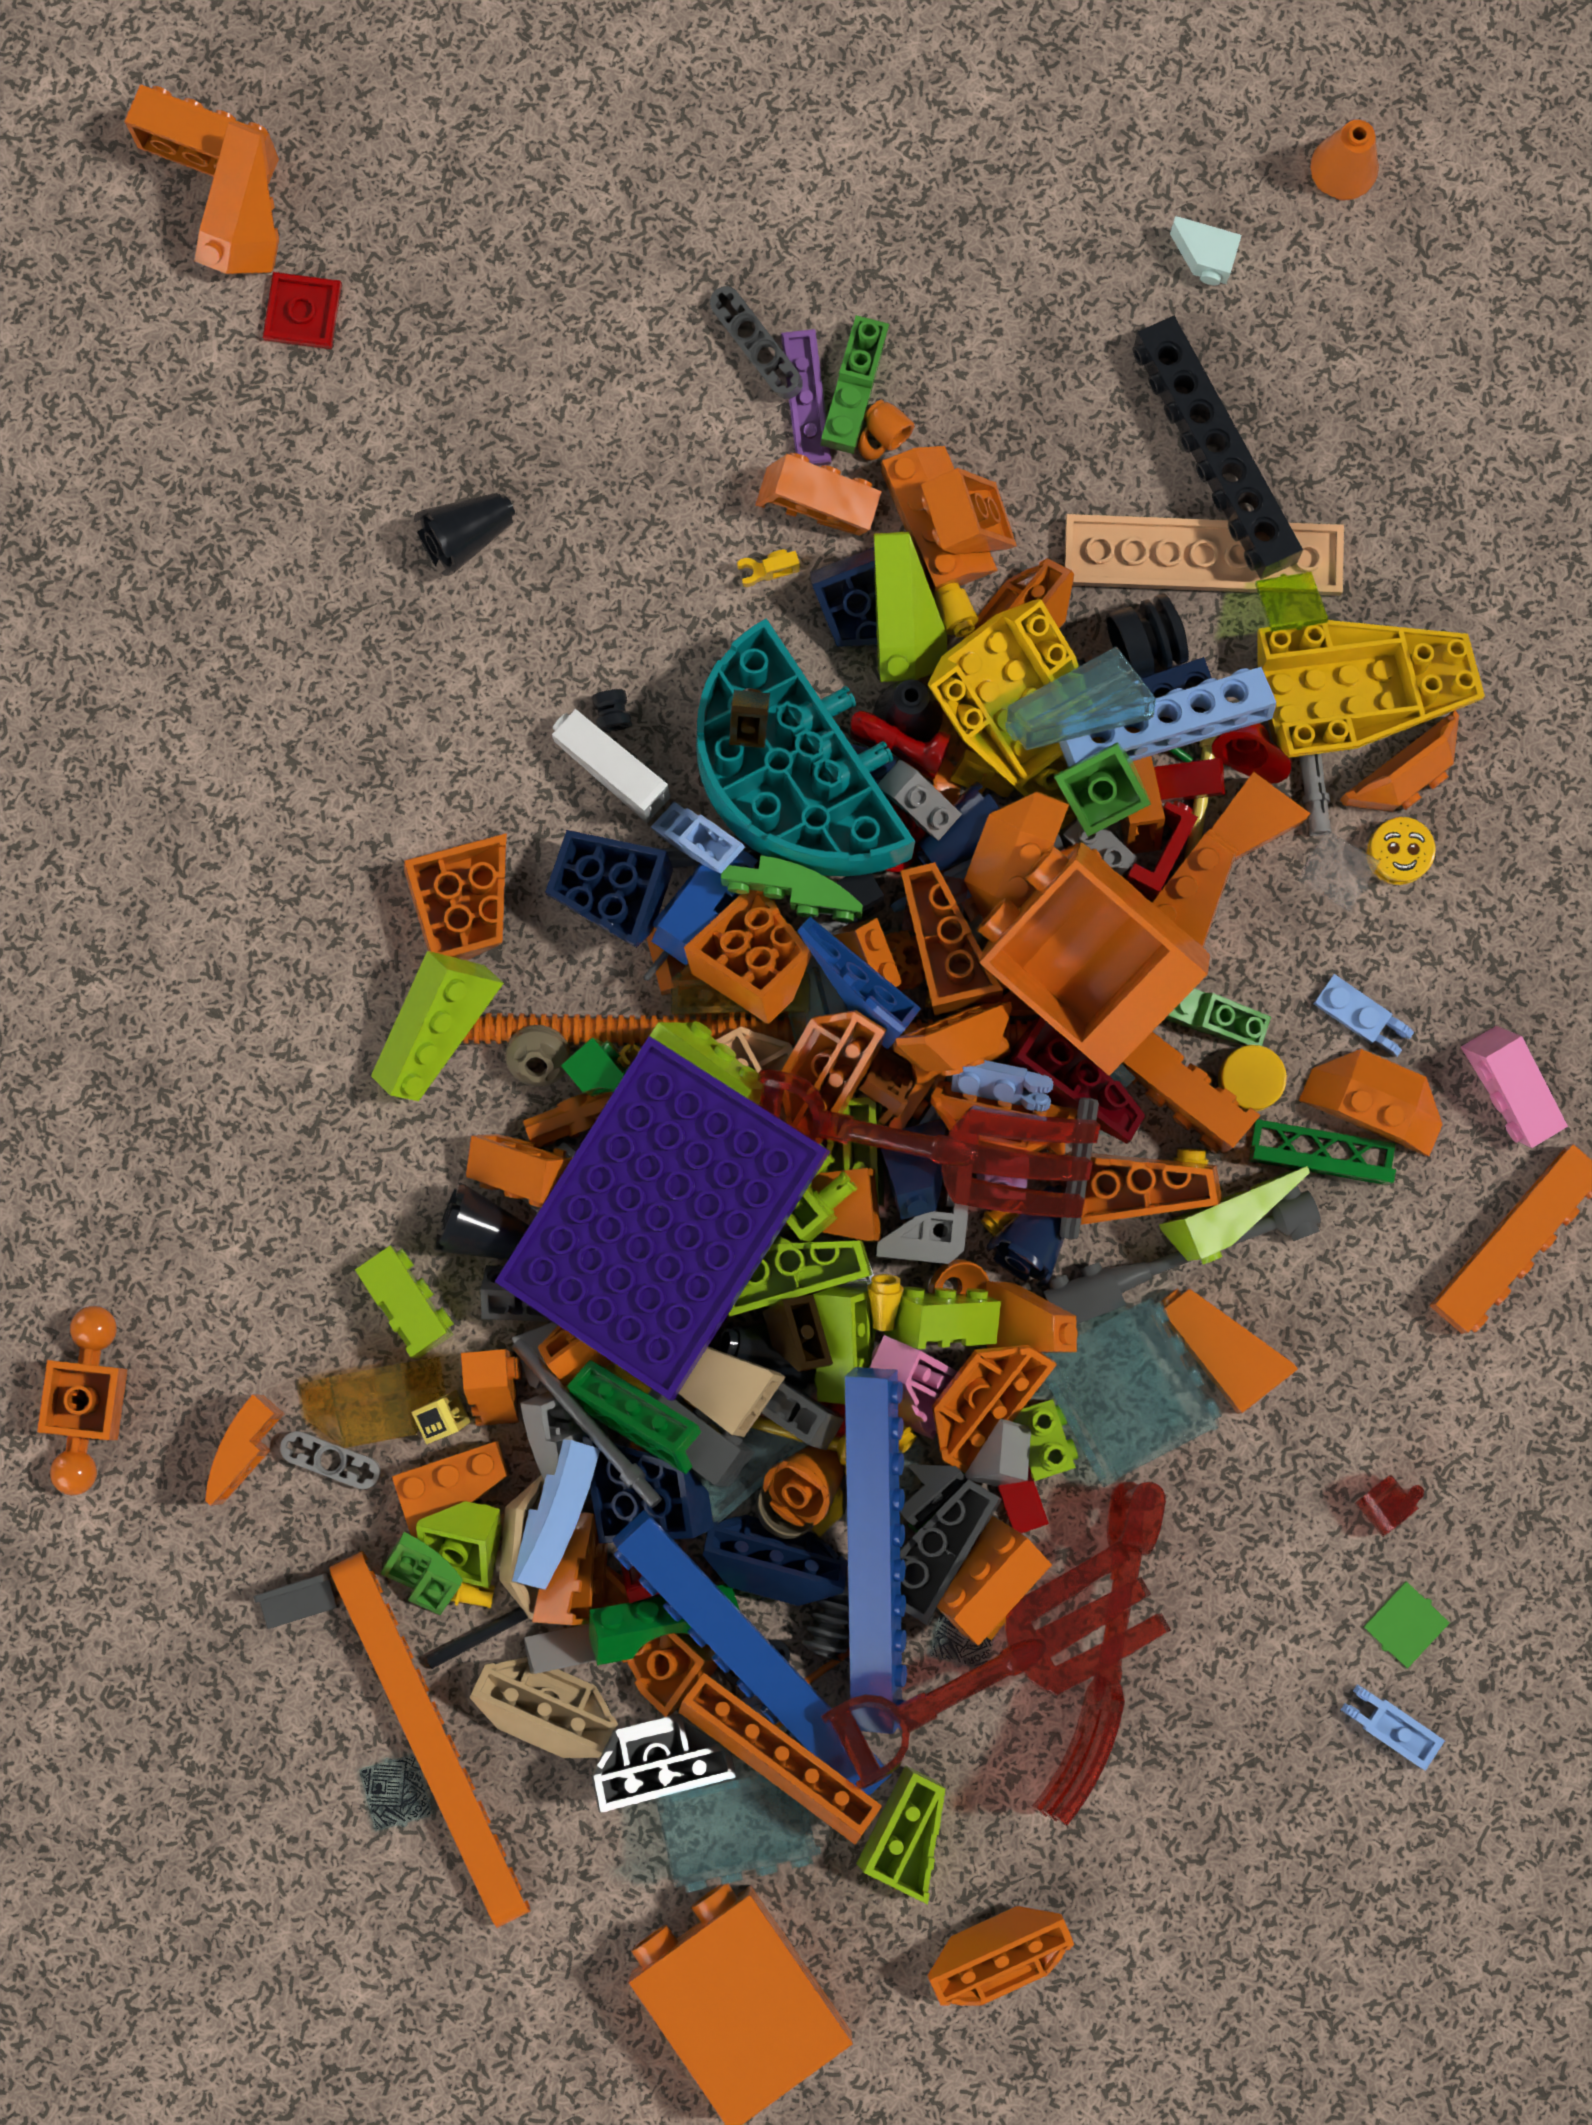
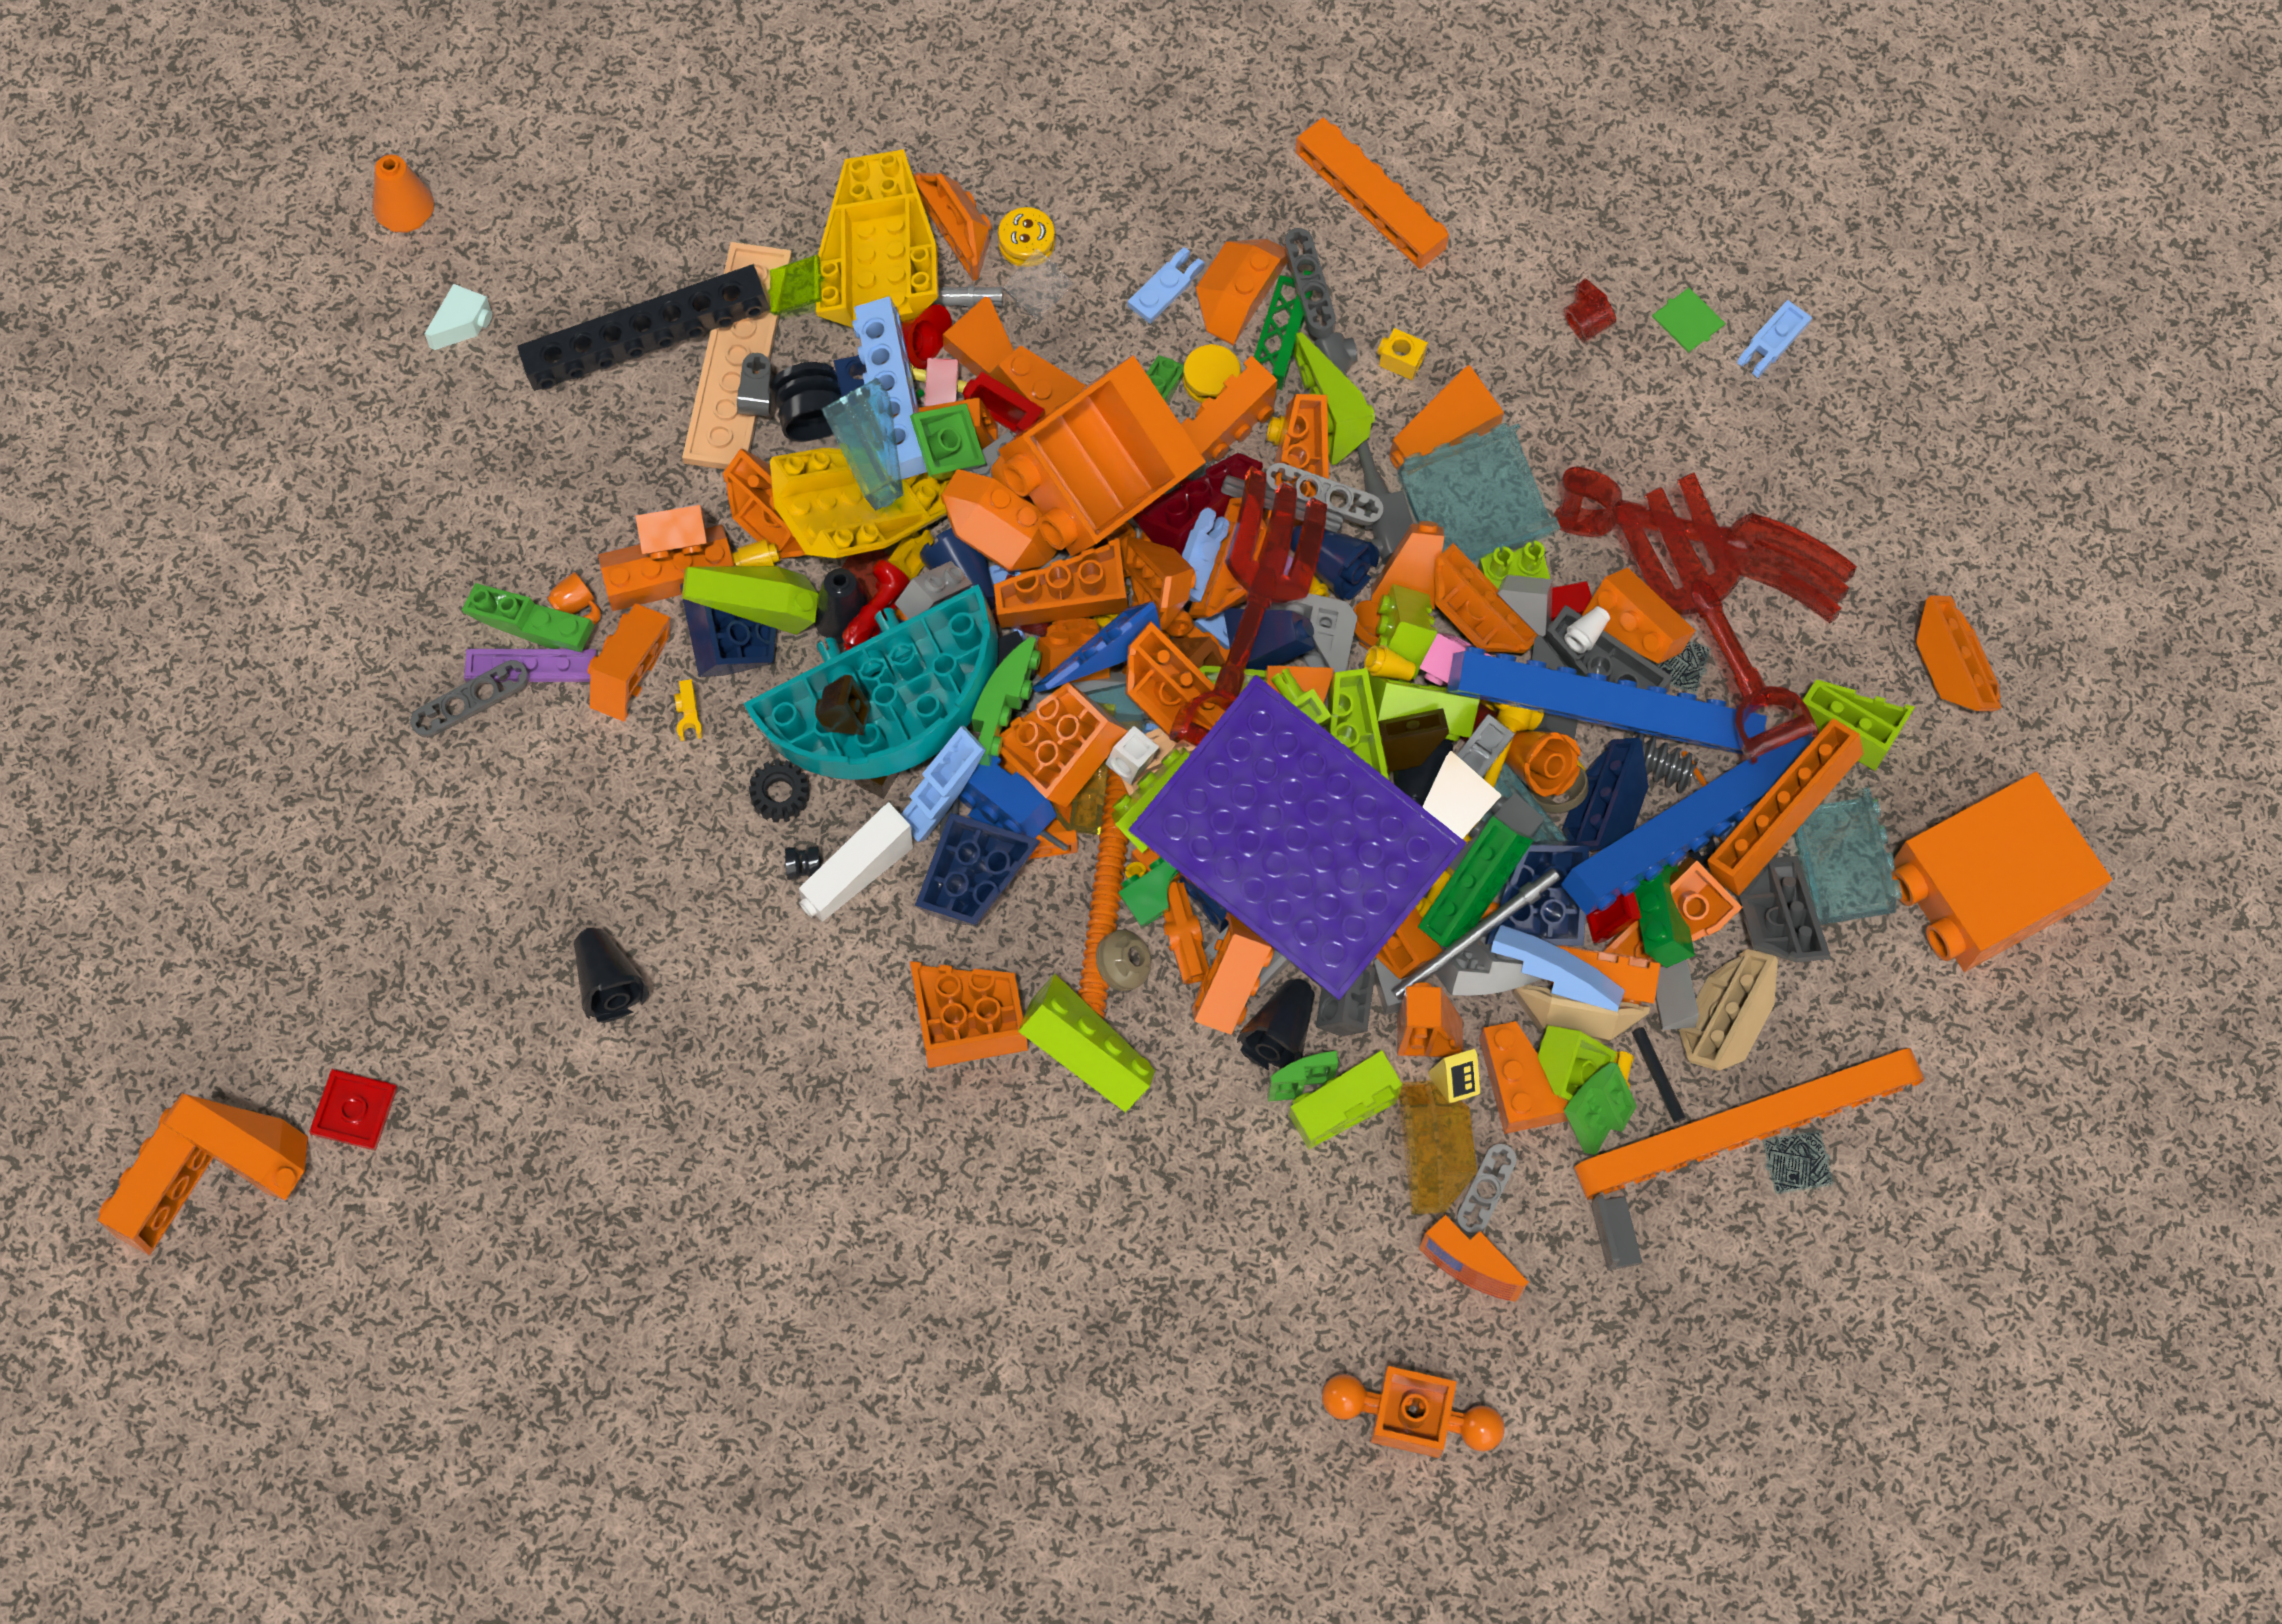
camera: 85 degrees left, 15 degrees down
bright pink wedge [1461,1026,1568,1148] -> none
none -> dark grey piece [737,353,772,416]
none -> black tyre [749,759,810,823]
none -> white brick [1105,726,1159,785]
none -> light grey beam [1263,463,1383,526]
none -> bright green slope [1267,1051,1338,1102]
none -> dark grey beam [1285,228,1336,338]
none -> yellow brick [1377,328,1428,381]
none -> white cone [1564,606,1610,653]

